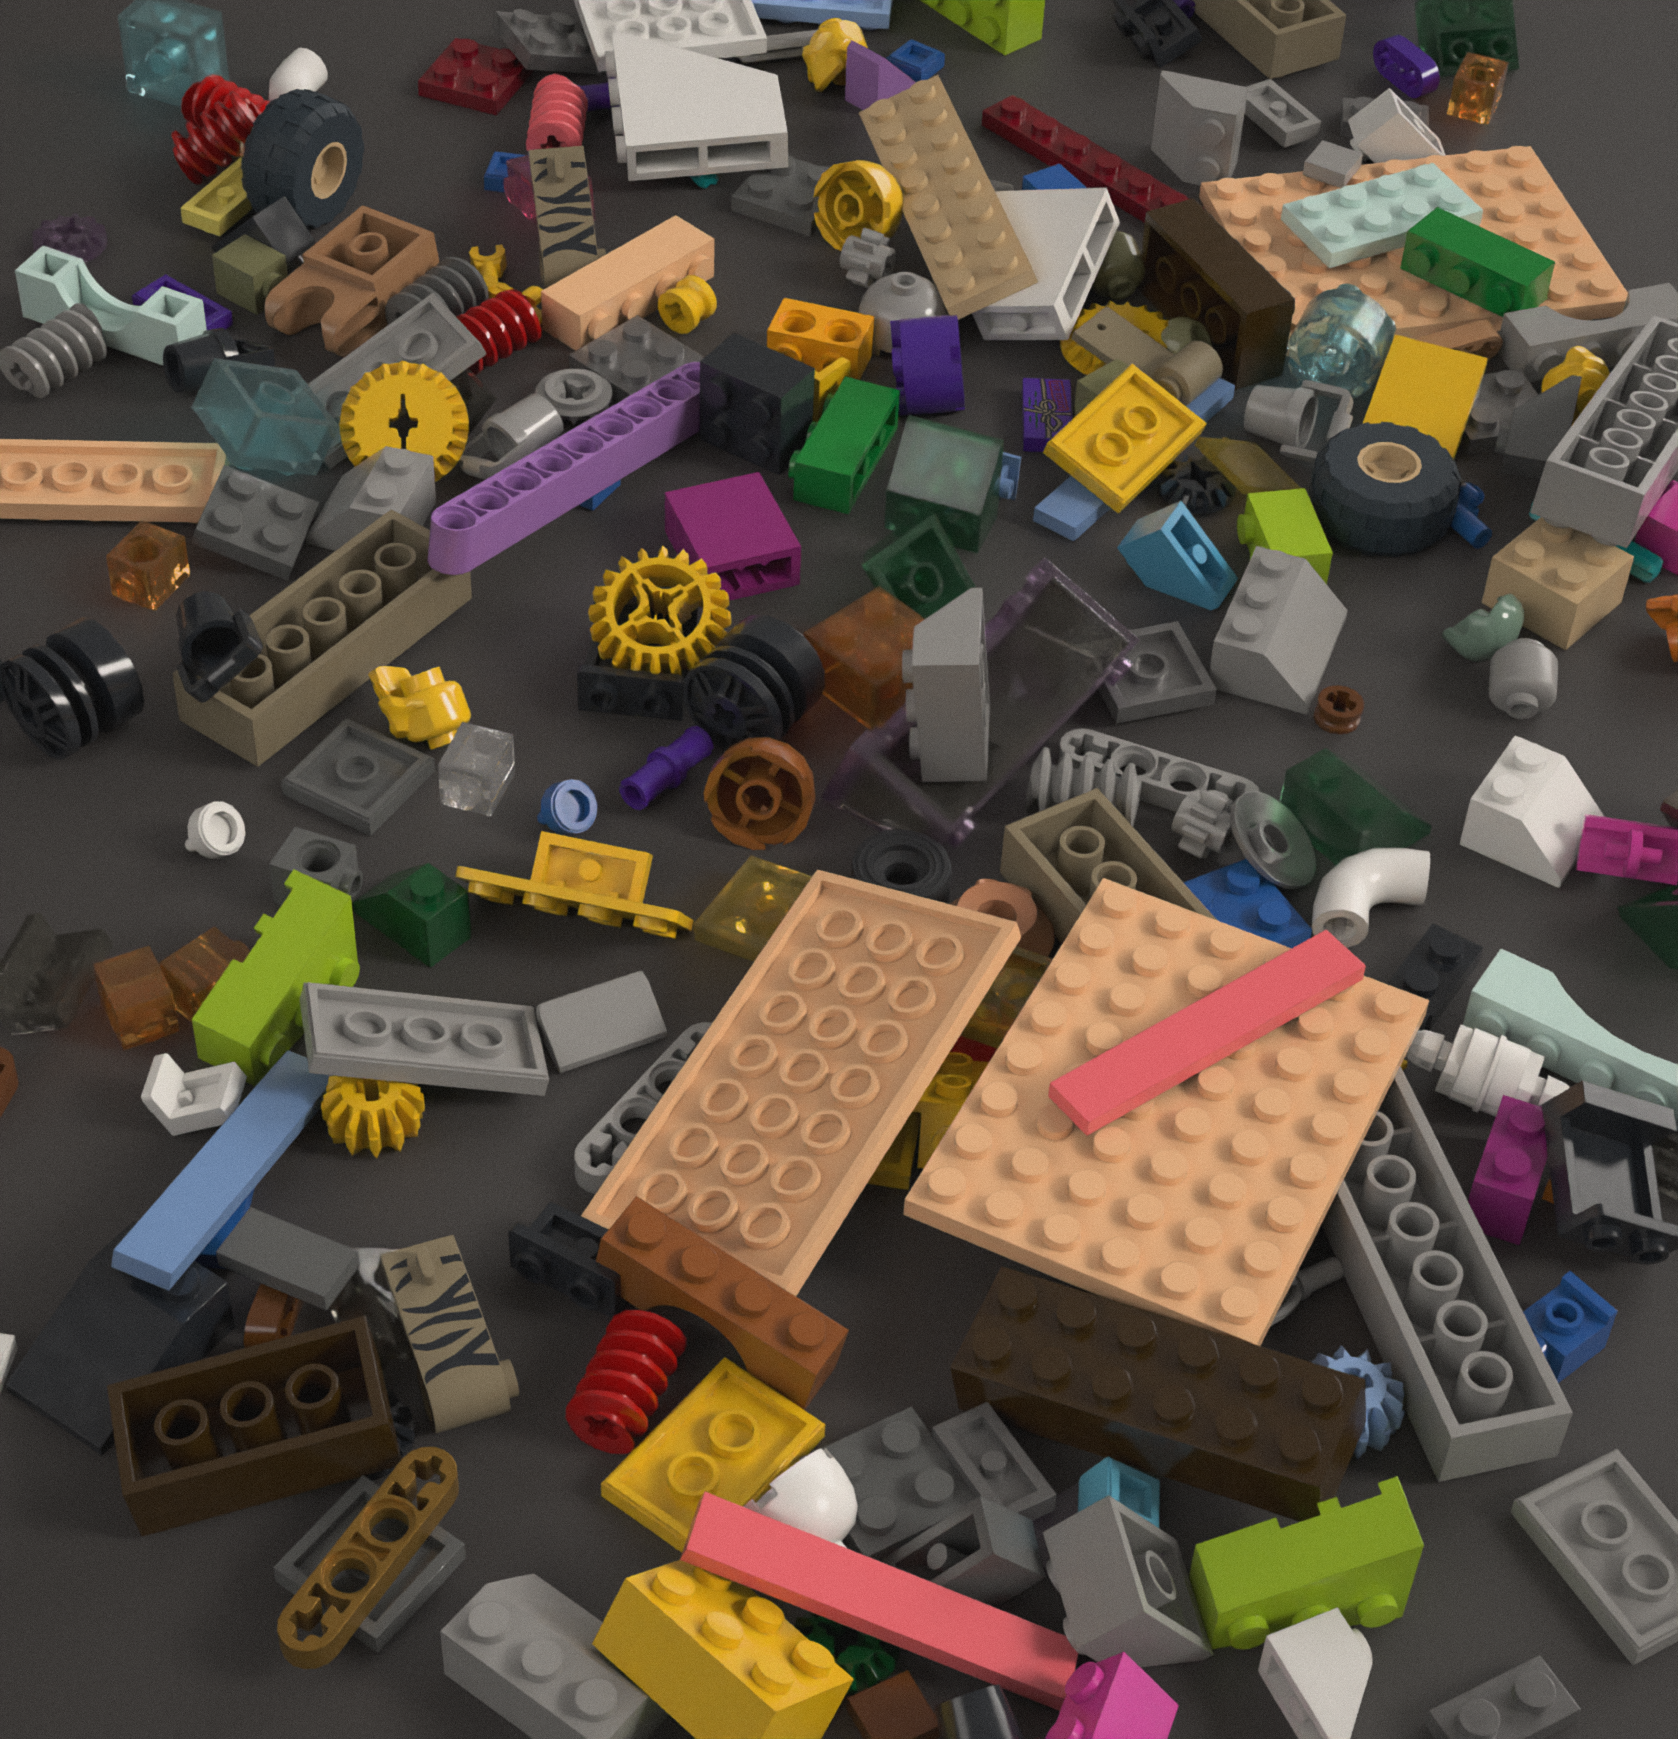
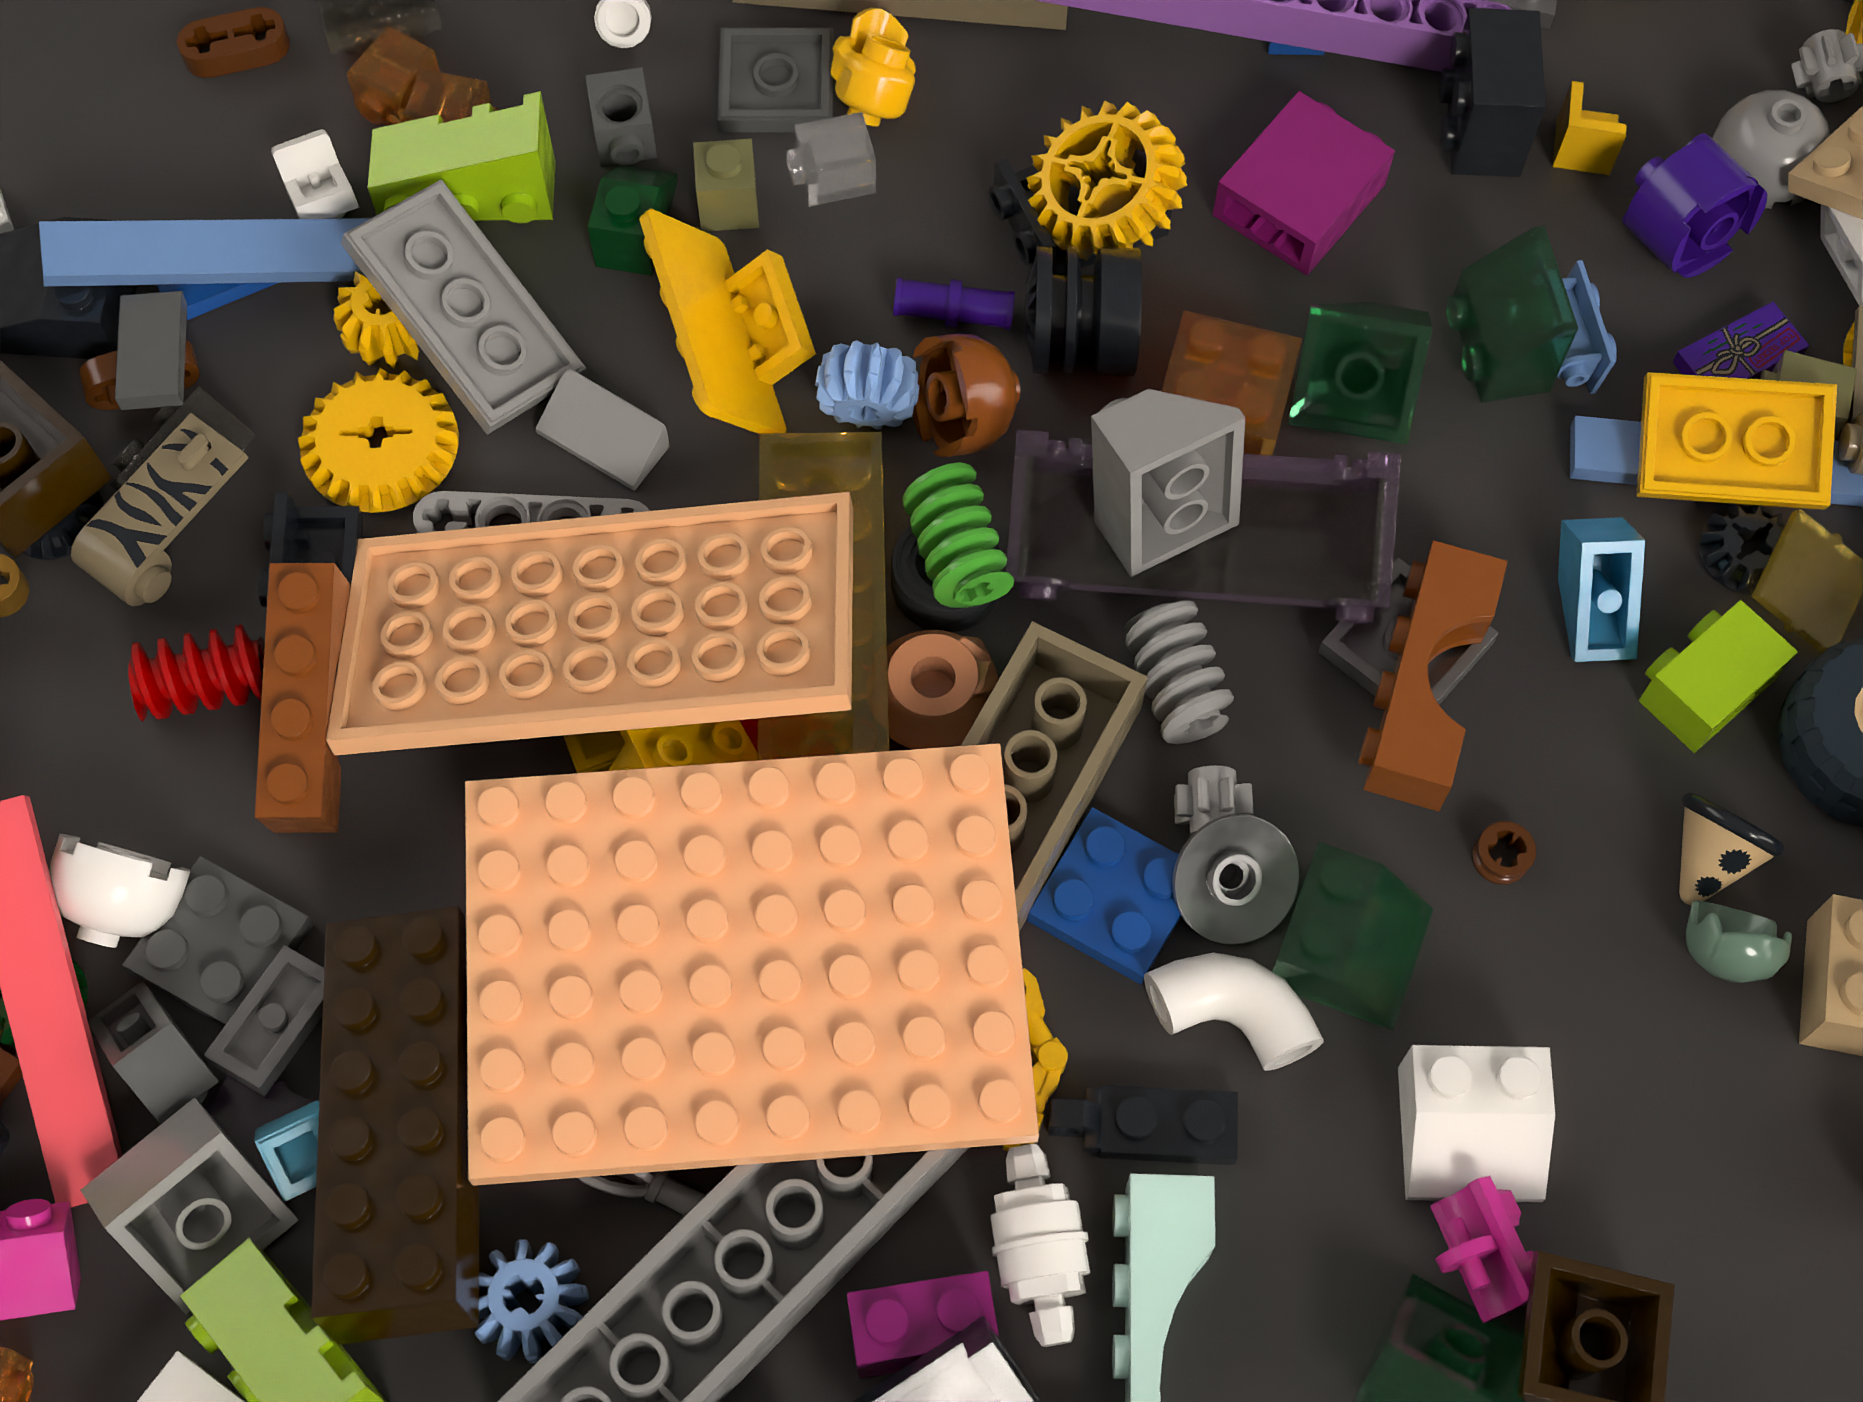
camera: 60 degrees right, 20 degrees up
tile [537,779,597,836] -> none
yellow tile [601,1357,825,1553] -> none
light orange brick [767,298,874,380] -> none
green brick [788,376,900,515] -> none
coral tile [1048,930,1366,1136] -> none
light grey beam [1058,728,1260,813] -> none
light grey slope [1209,546,1348,715] -> none
light grey head [1489,638,1558,719] -> none
none -> yellow gear [298,367,459,513]
none -> olive brick [693,138,759,232]
none -> light blue gear [815,340,920,430]
none -> bright green piece [903,462,1014,608]
none -> dark orange arch [1358,540,1508,812]
none -> hat [1679,793,1785,905]

